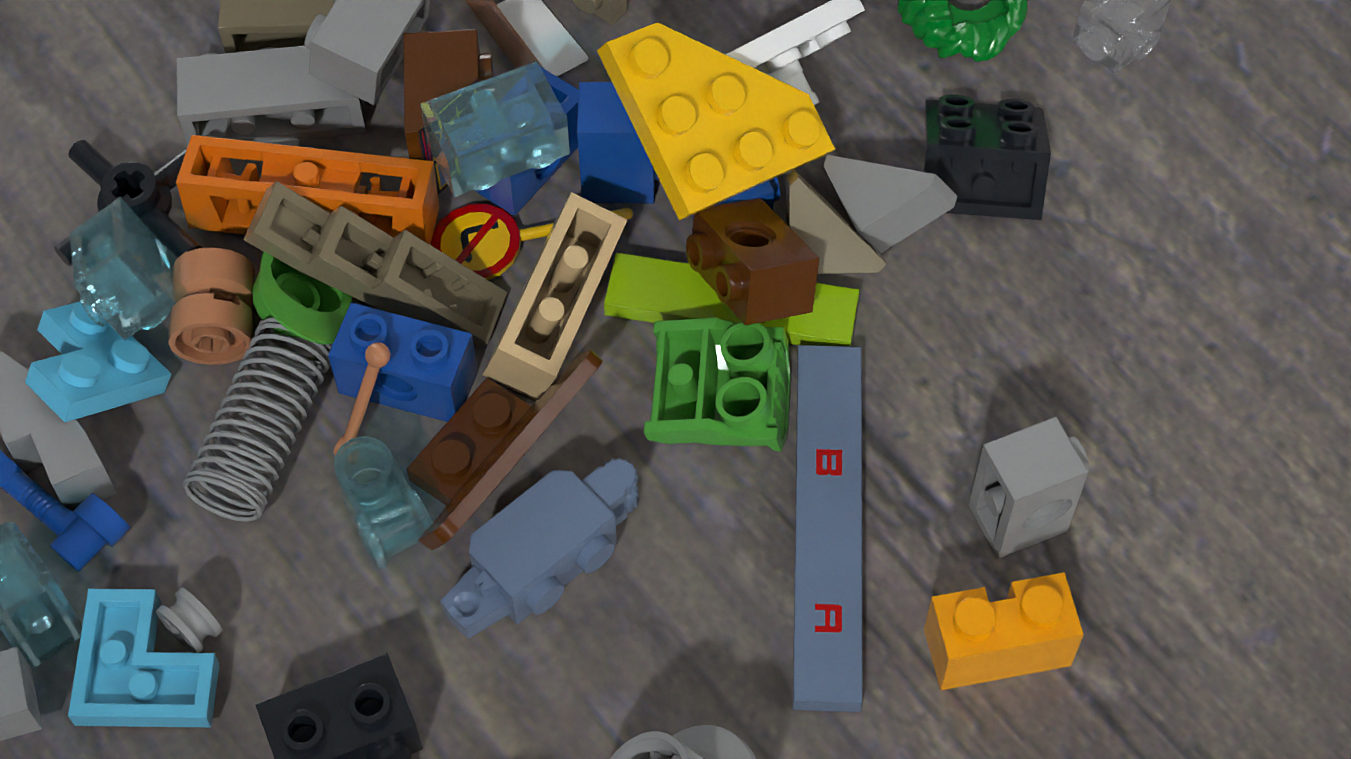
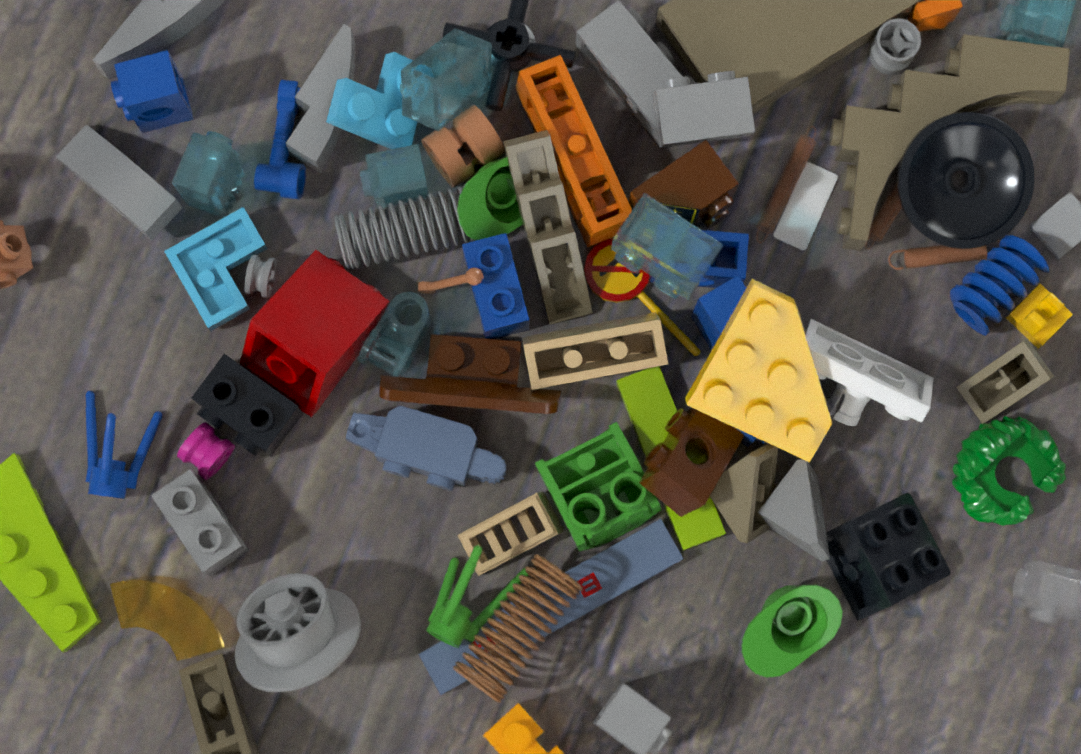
camera: 55 degrees right, 20 degrees up
none -> red slope [239,250,390,418]
none -> clear light blue brick [359,144,428,209]
none -> bright green plant [426,545,529,648]
none -> medium nougat piece [453,554,583,703]
none -> tan slope [457,491,564,576]
none -> bright green piece [742,585,842,678]

